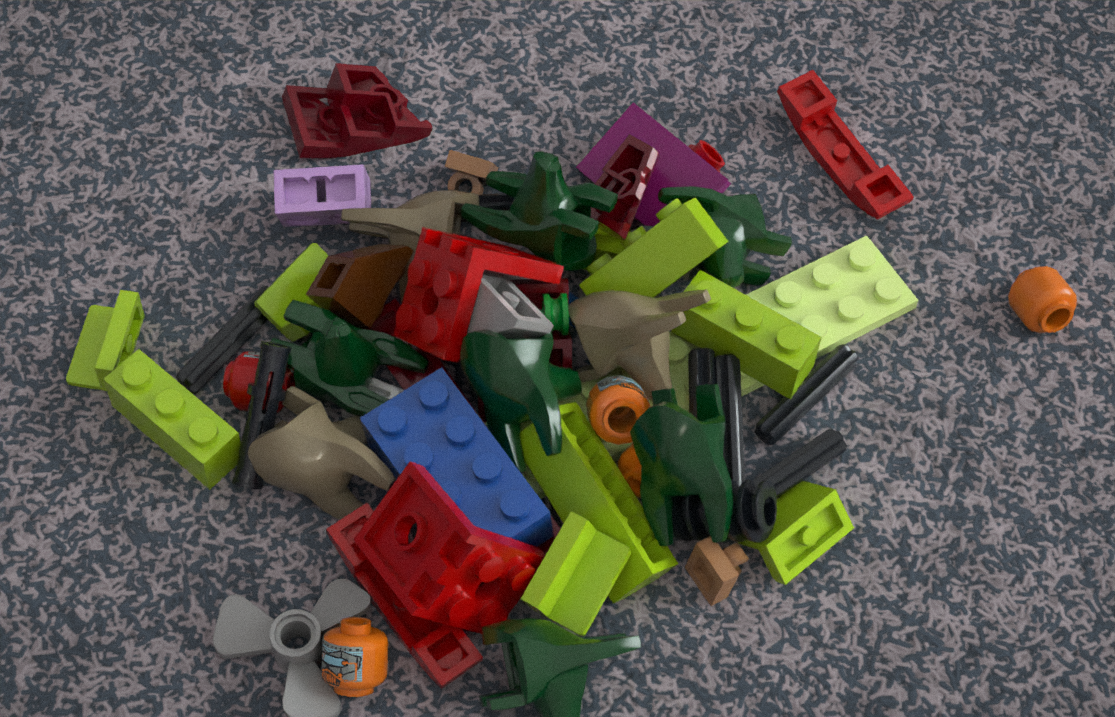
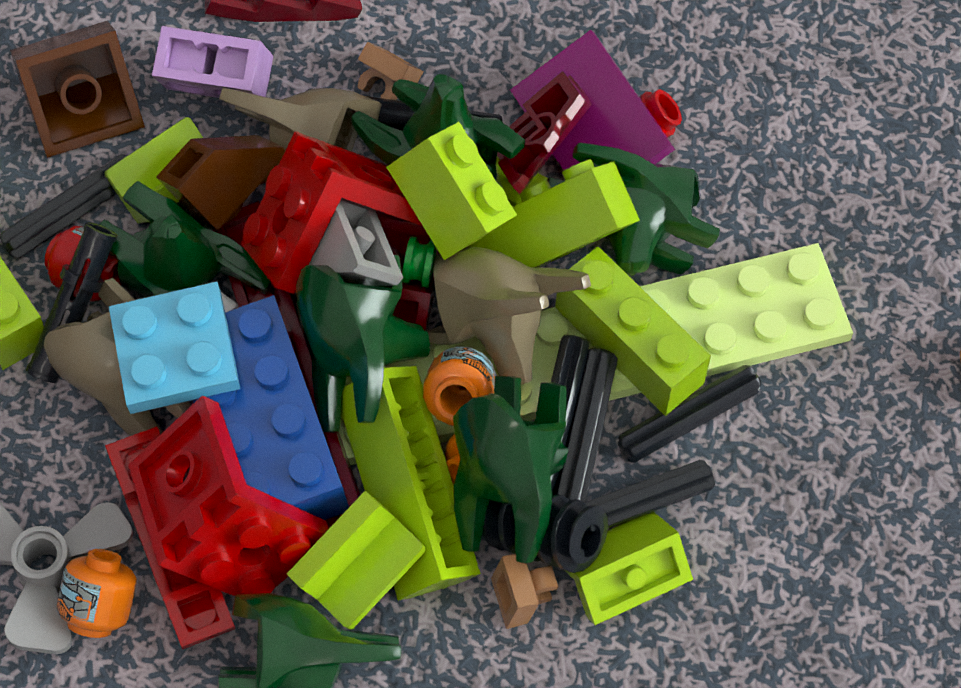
camera: 15 degrees right, 5 degrees up
red slope [777,70,914,220] -> none
none -> reddish brown slope [10,21,145,158]
none -> medium azure plate [109,282,241,414]
none -> lime brick [387,122,517,260]

